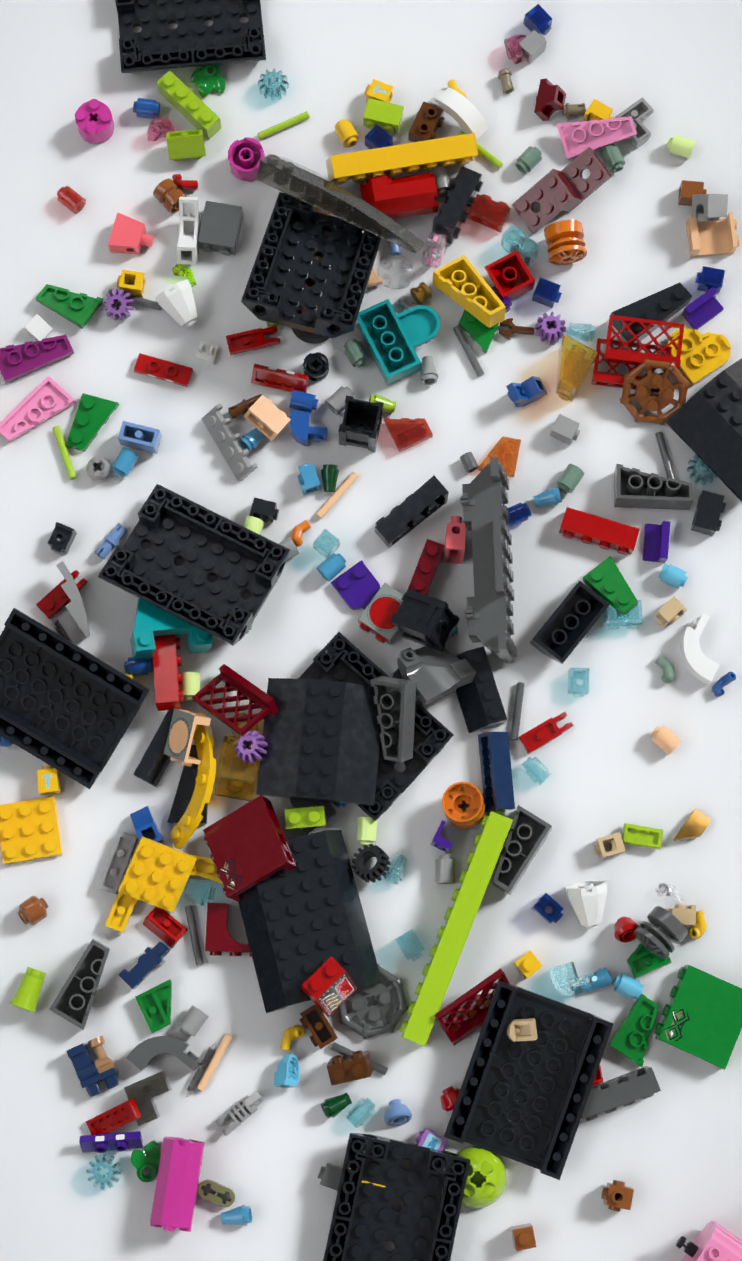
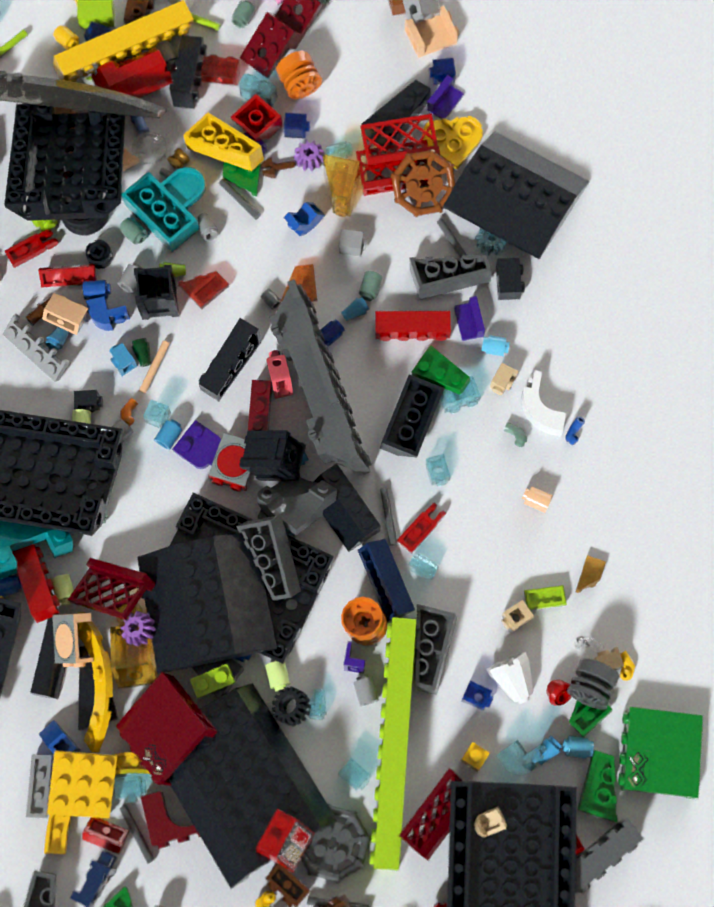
camera: 15 degrees left, 5 degrees down
clear head [422,232,447,269] -> none

